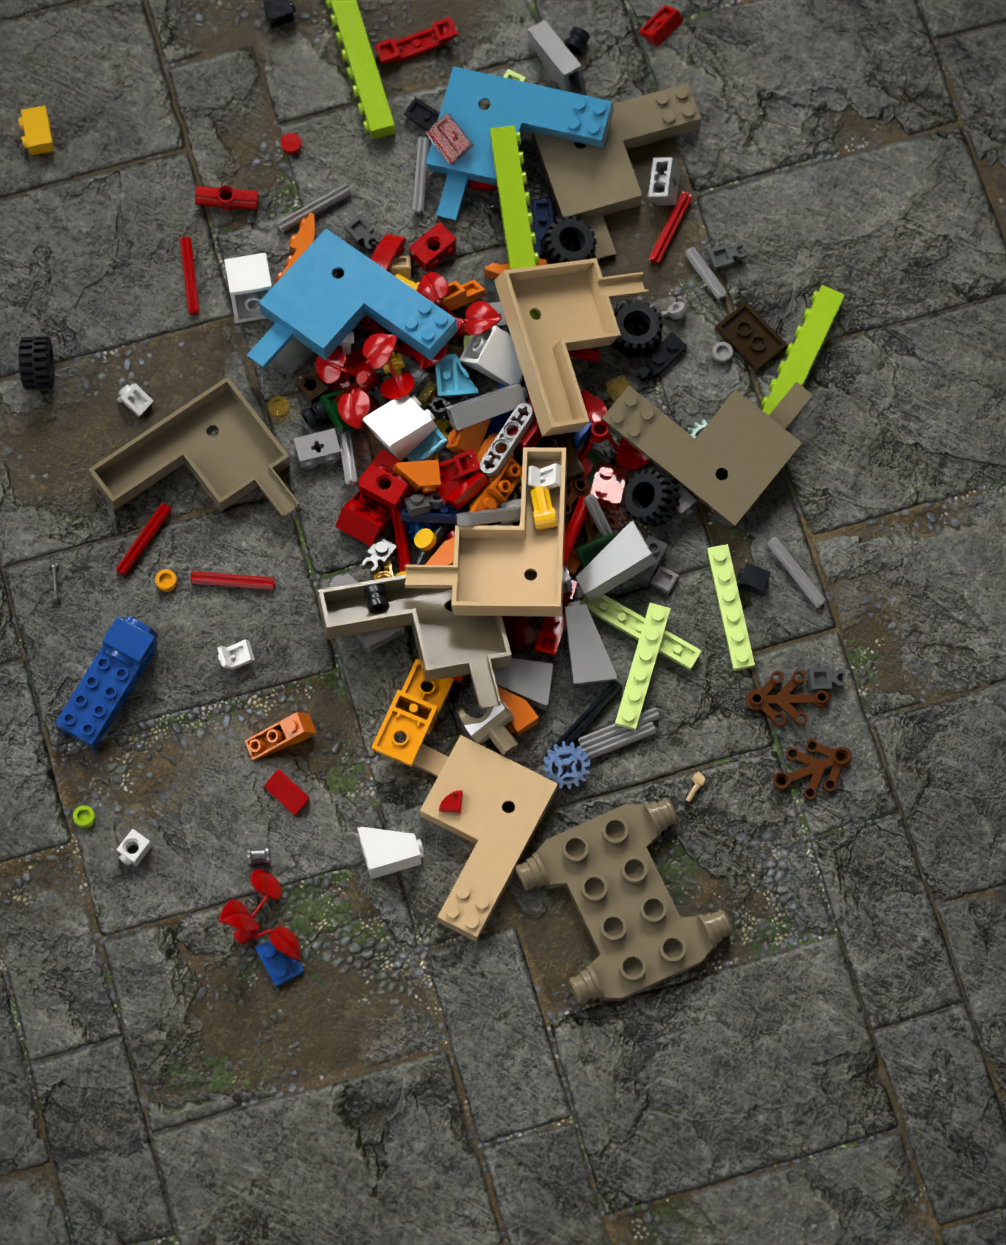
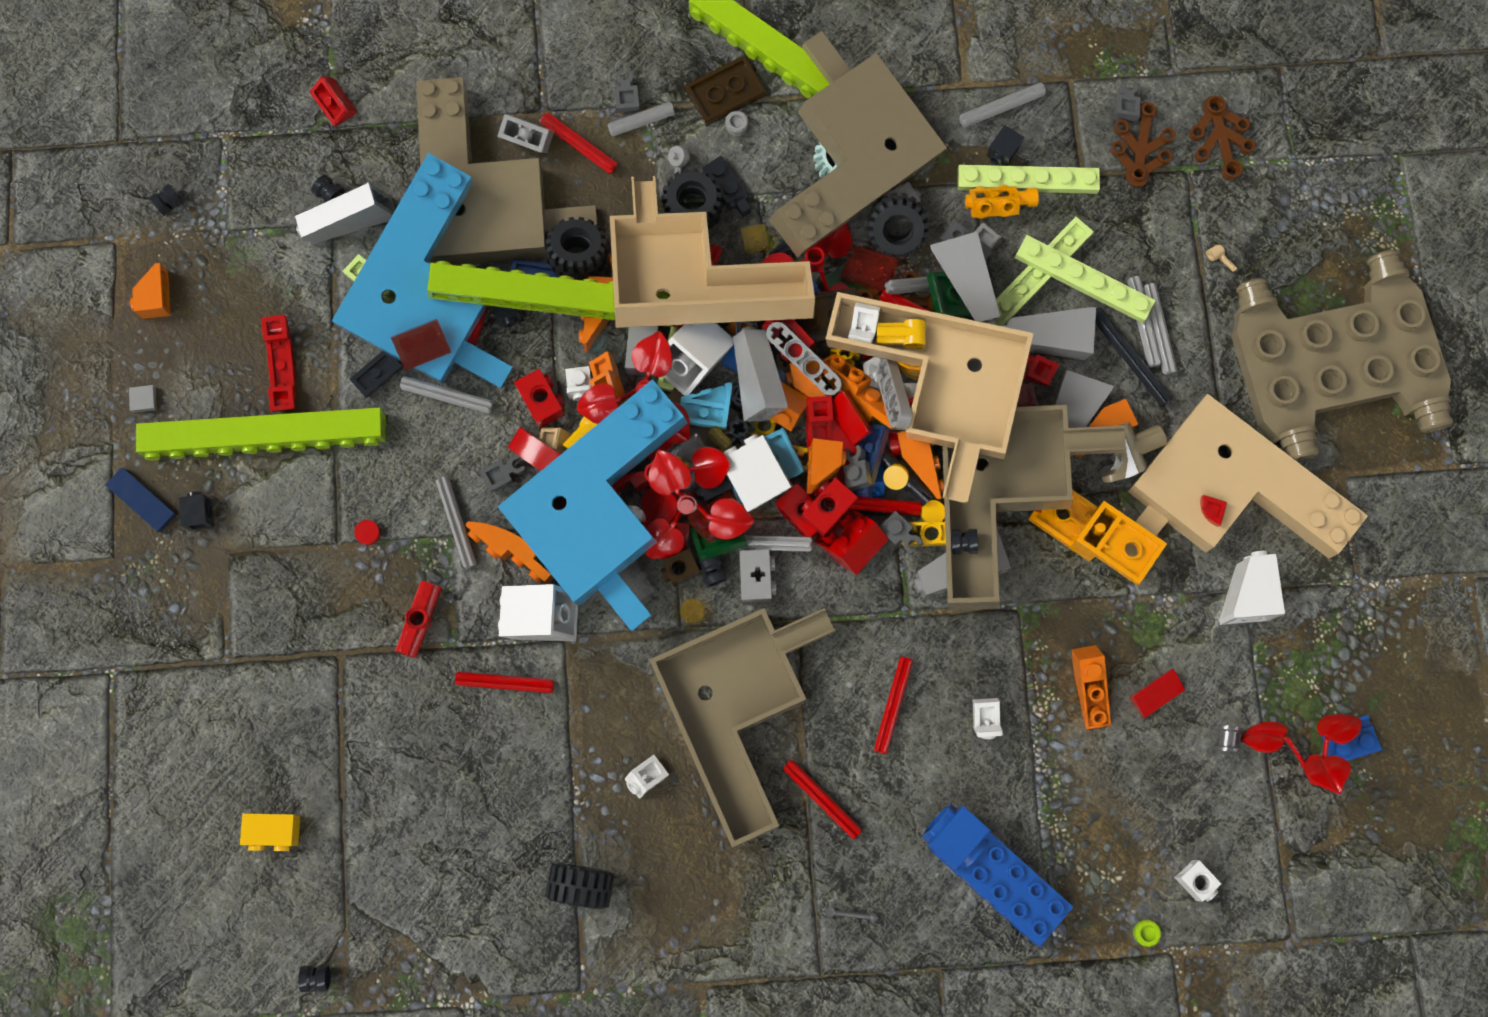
camera: 75 degrees left, 5 degrees up
light orange tile [155,569,177,592] -> none
medium blue gear [543,741,590,789] -> none
none -> white bracket [565,366,591,401]
none -> light orange brick [965,185,1039,219]

